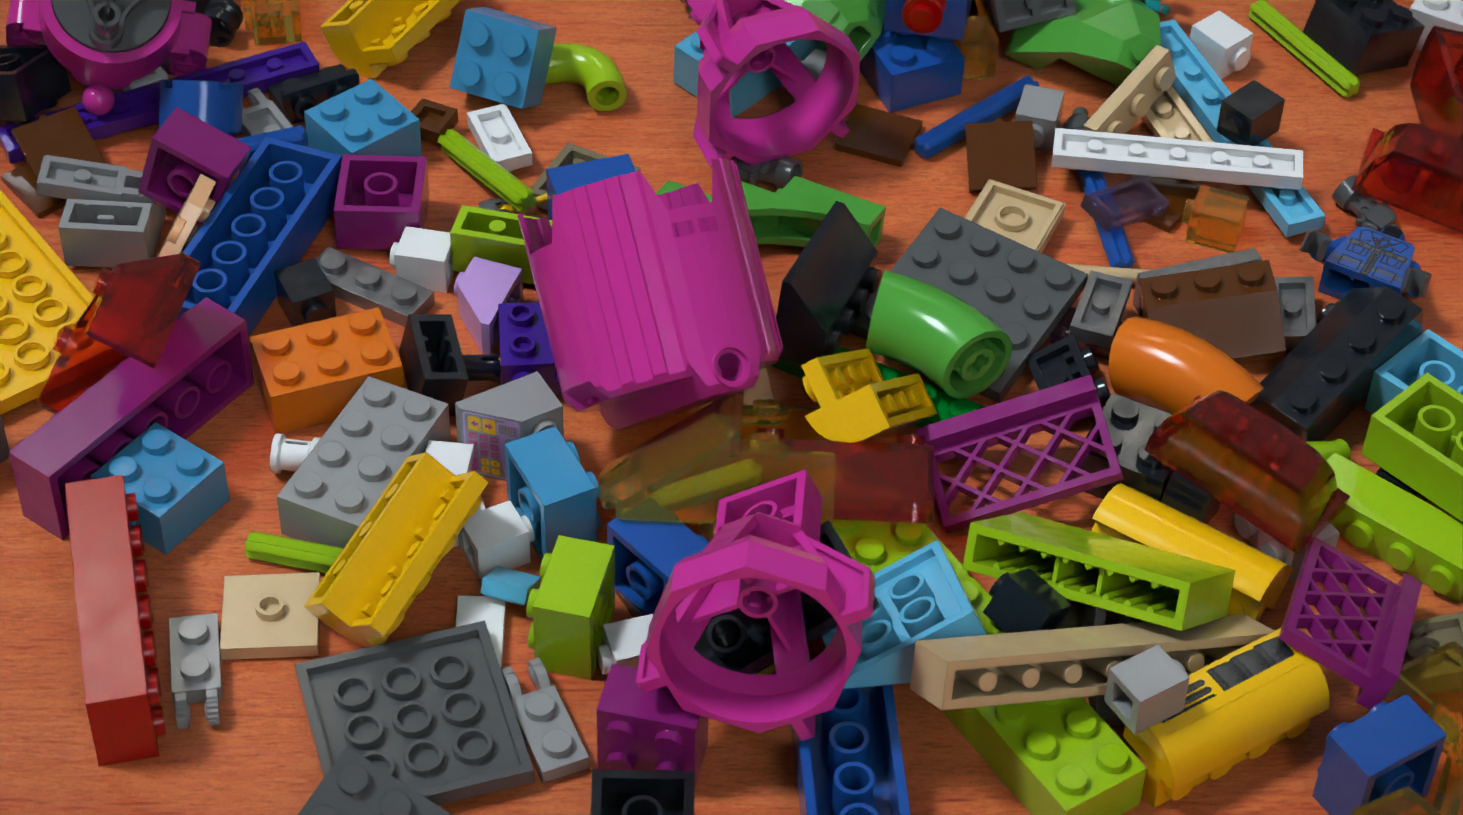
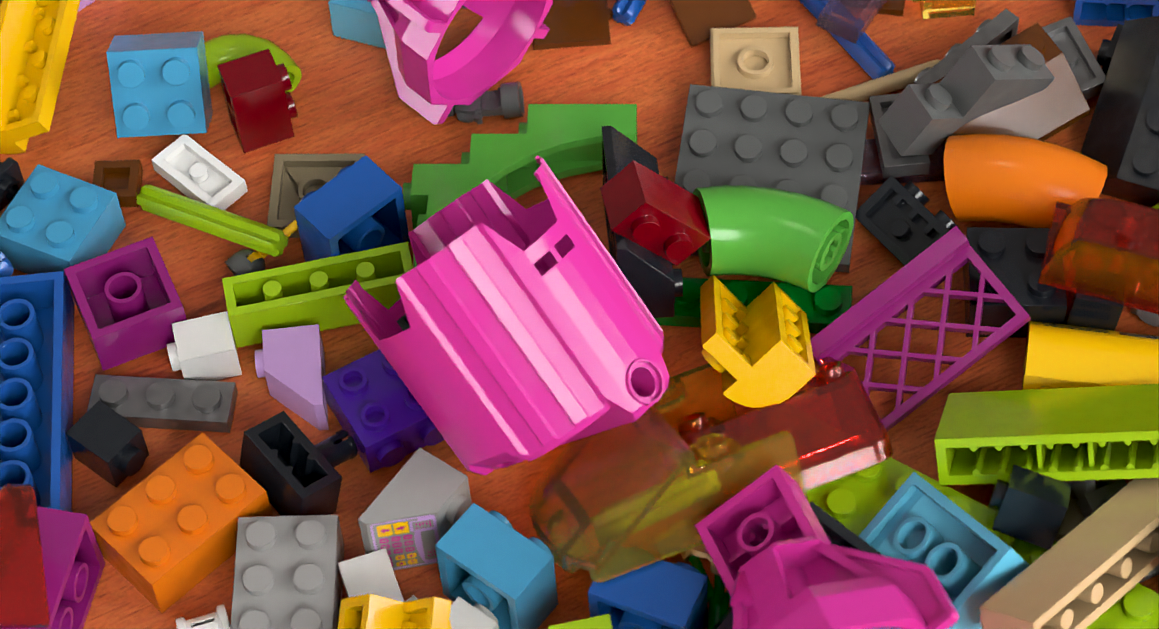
camera: 20 degrees left, 10 degrees up
none -> dark red brick [217,48,298,153]
none -> dark red brick [600,160,711,266]
none -> dark grey arch [878,44,1055,156]

